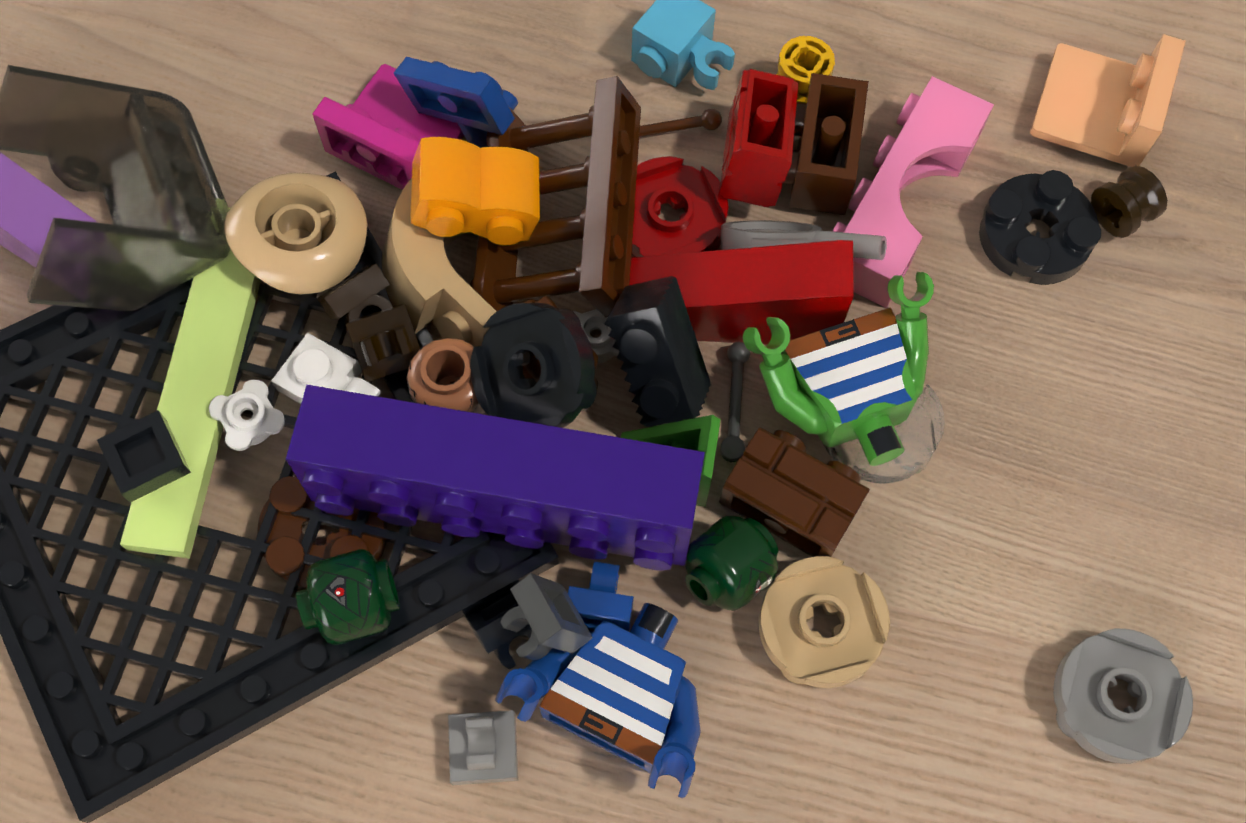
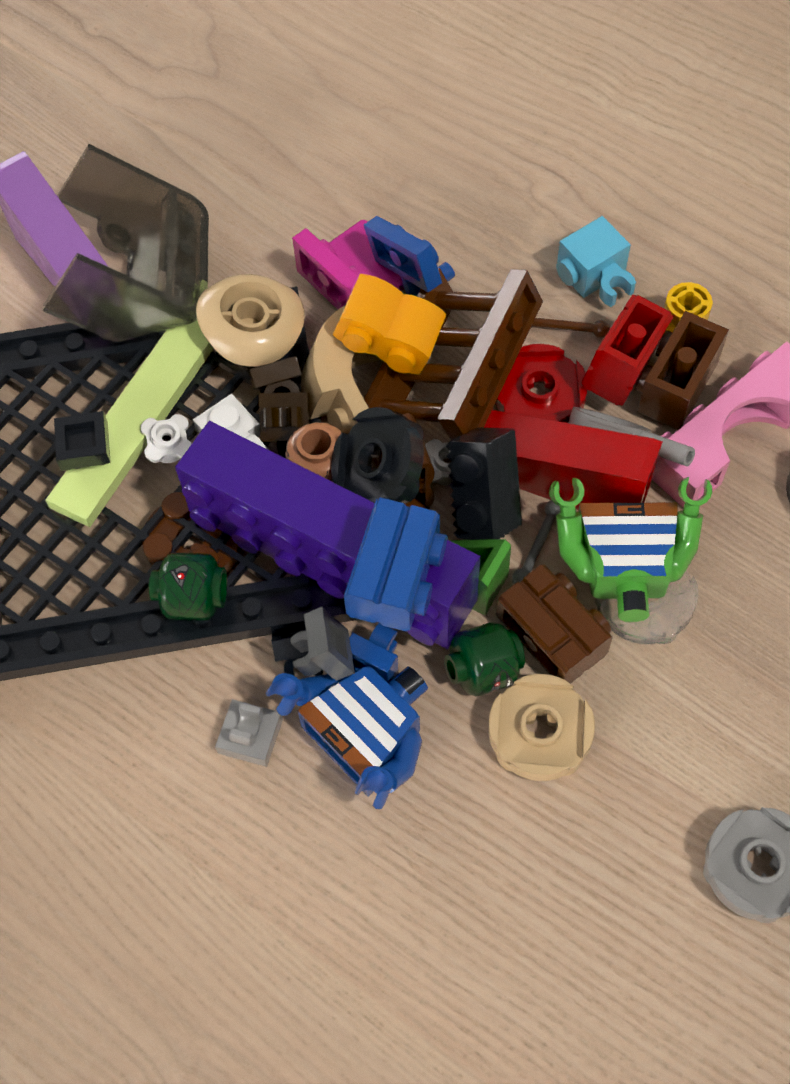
camera: 25 degrees right, 5 degrees down
none -> blue brick [344,497,448,632]

